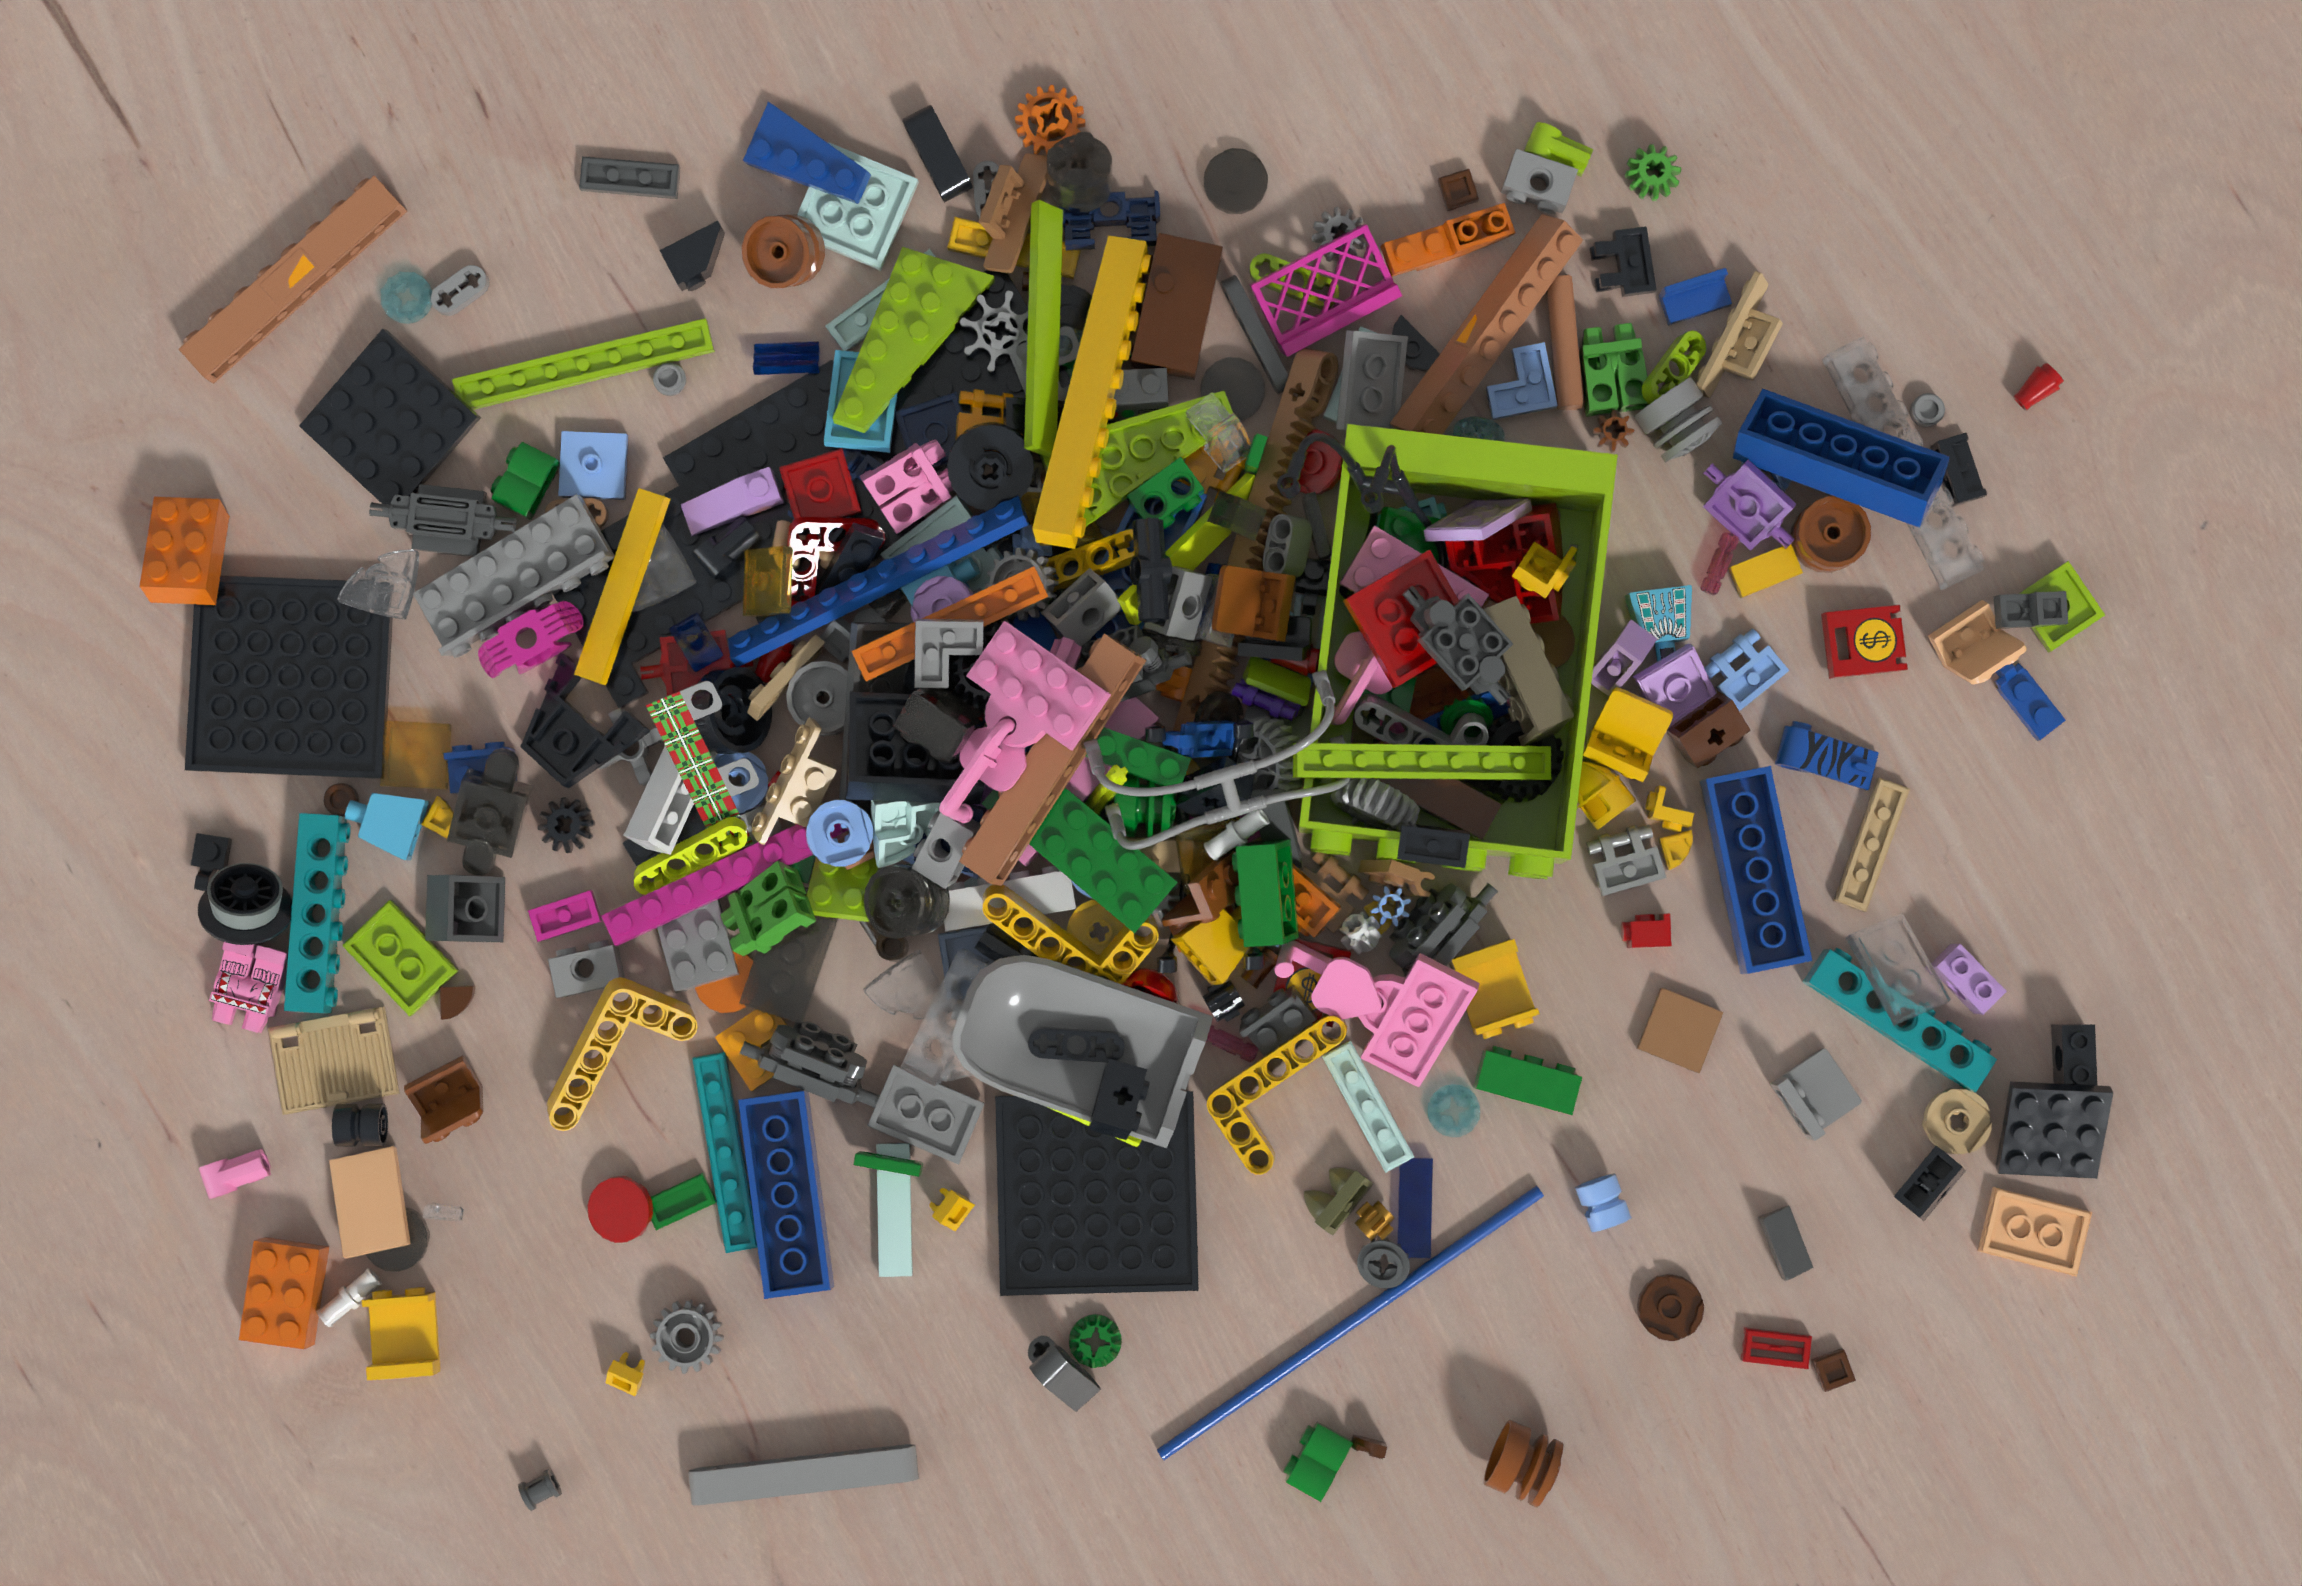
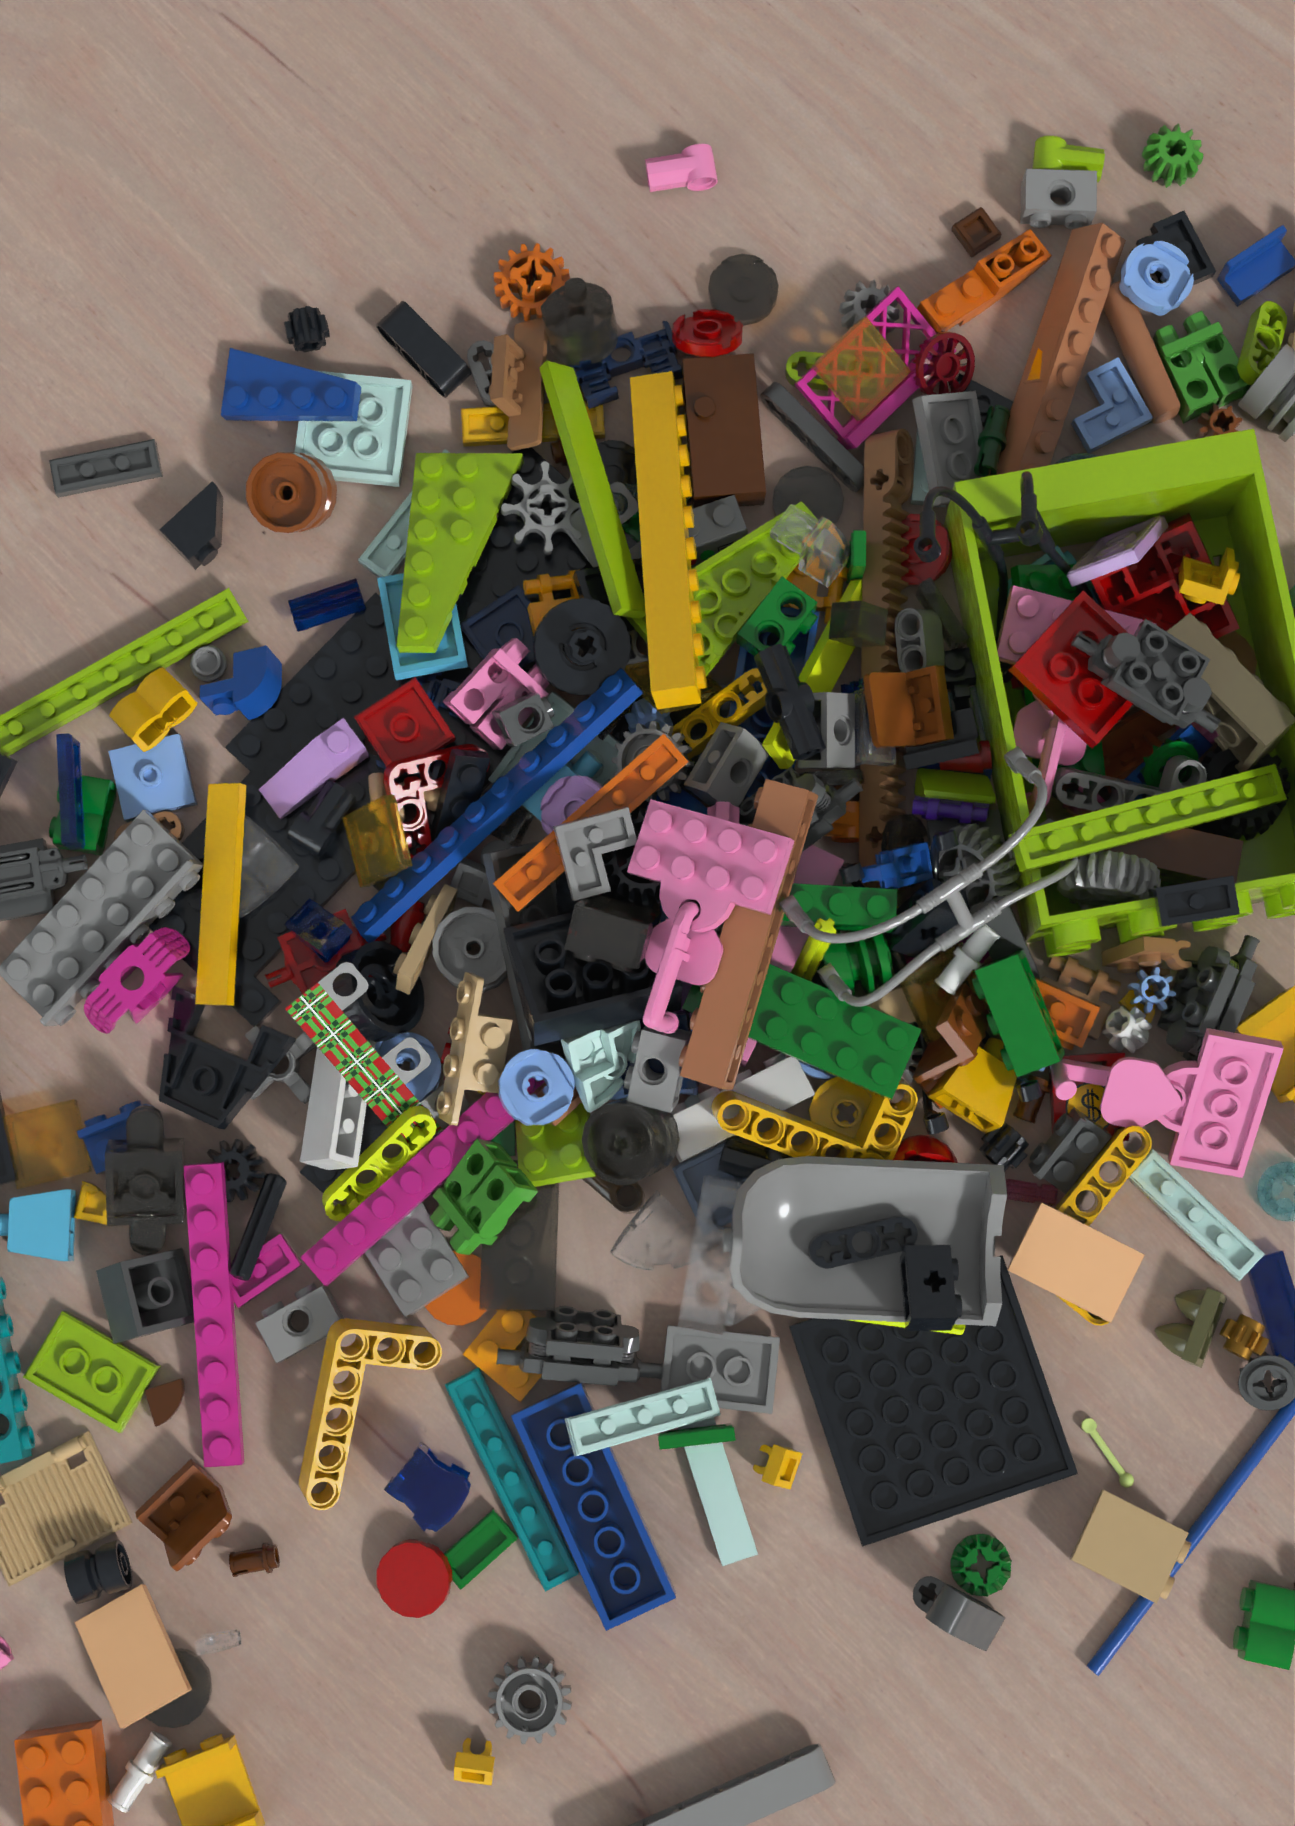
camera: 20 degrees left, 5 degrees down
none -> clear blue tile [56,733,85,850]
none -> yellow brick [109,667,197,752]
none -> dark pink plate [184,1162,245,1468]
none -> blue brick [199,645,282,720]
none -> black axle [229,1173,287,1281]
none -> reddish brown pin [229,1542,280,1577]
none -> black gear [284,306,330,352]
none -> clear blue piece [384,1442,471,1532]
none -> dark grey brick [492,692,554,747]
none -> light aqua tile [565,1378,721,1457]
none -> bright pink piece [645,144,718,192]
none -> red tile [672,309,743,357]
none -> clear yellow plate [811,316,911,421]
none -> dark red wheel [913,331,975,395]
none -> dark green pin [974,405,1011,477]
none -> light nougat tile [1007,1202,1145,1323]
none -> tan brick [1070,1490,1191,1604]
none -> yellowish green hinge [1081,1418,1134,1488]
none -> light blue plate [1119,241,1194,316]

